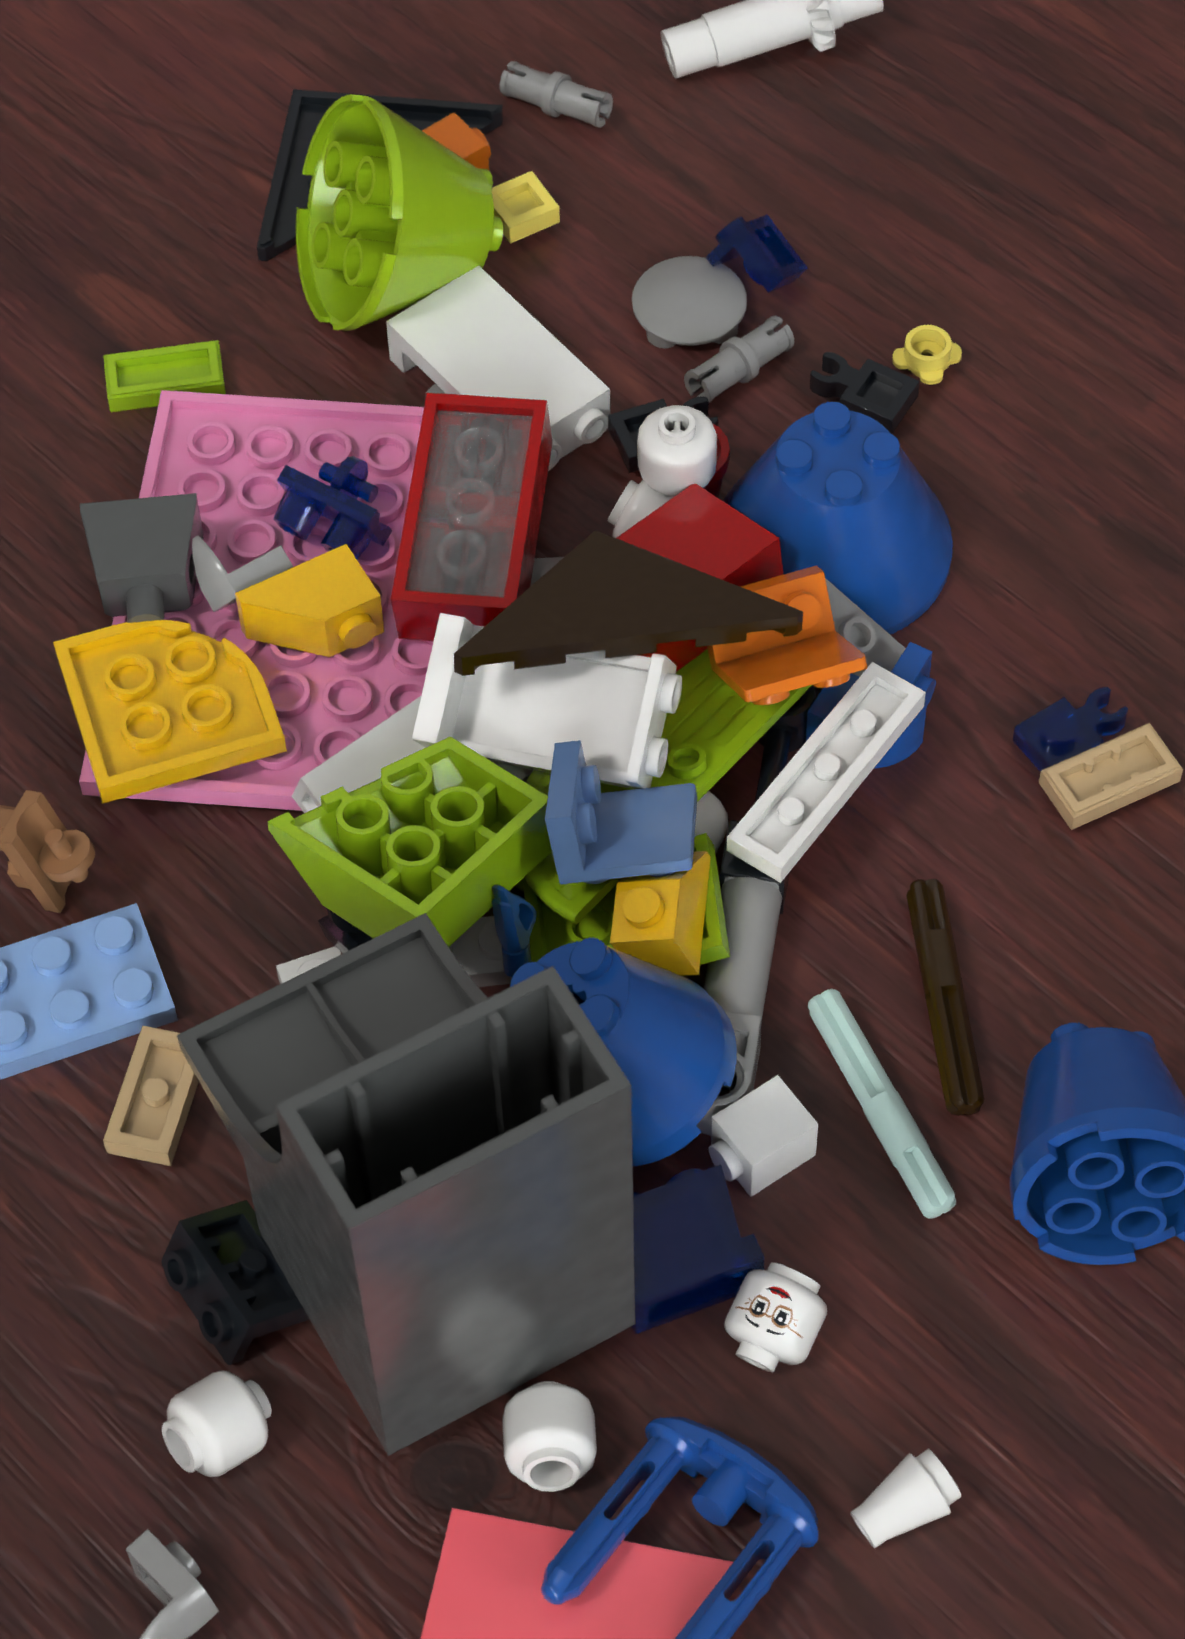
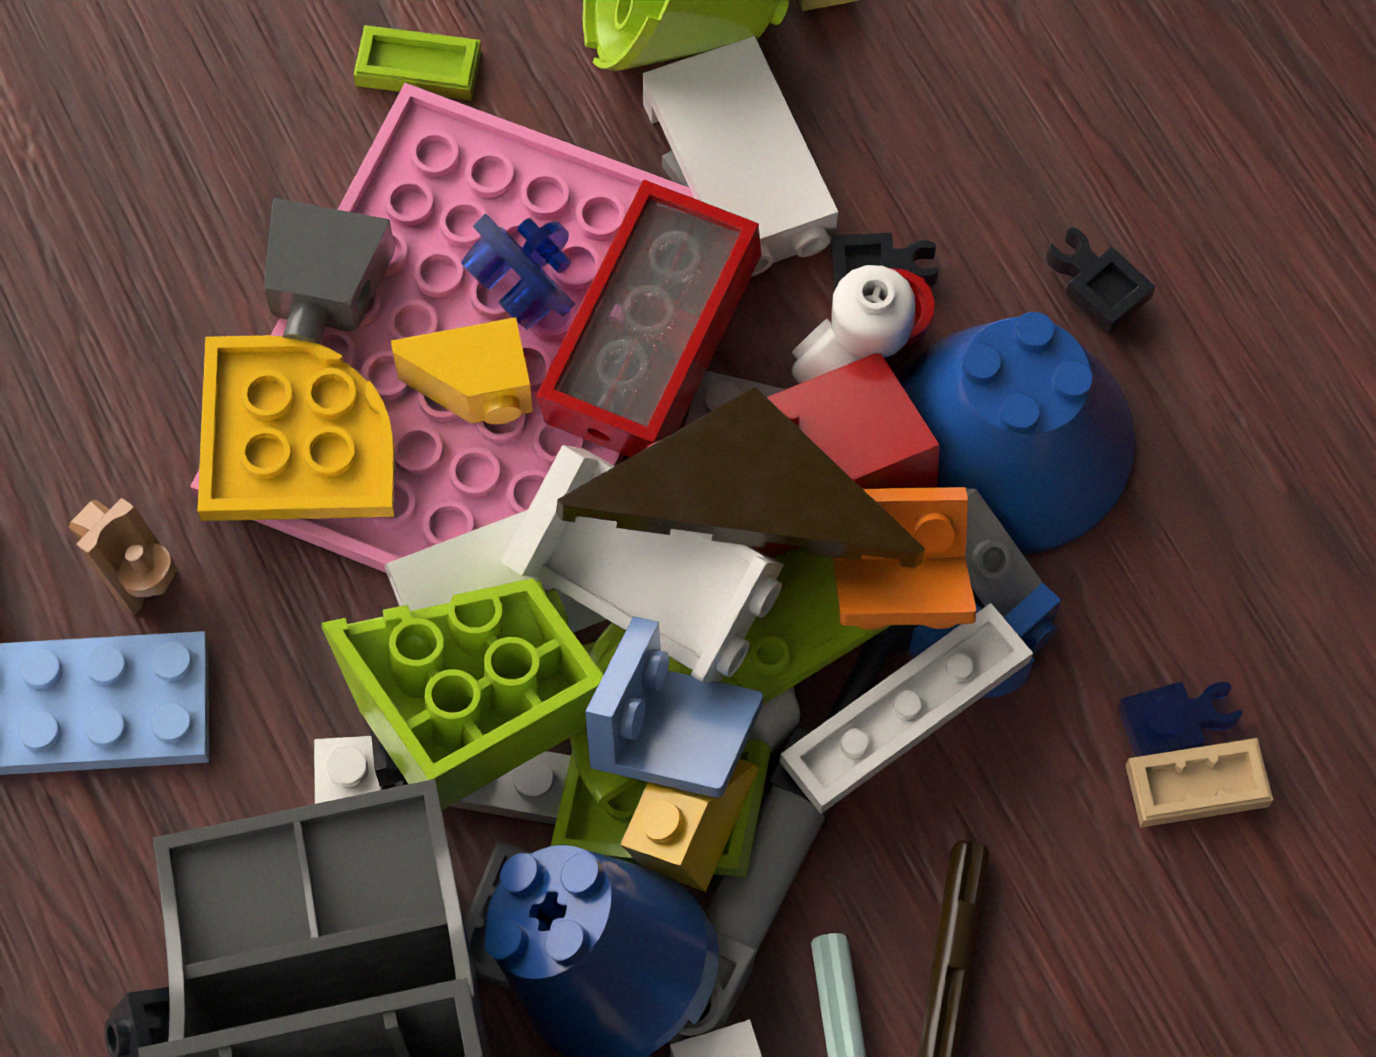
camera: 15 degrees right, 10 degrees up
tan plate [103,1025,199,1166] -> none
light grey plate [192,535,293,612] -> none
blue hand [492,885,537,977] -> none
light grey dish [632,256,747,348] -> none
light grey pin [684,316,795,403] -> none
clear blue bracket [706,215,808,293] -> none
light yellow plate [892,325,962,385] -> none

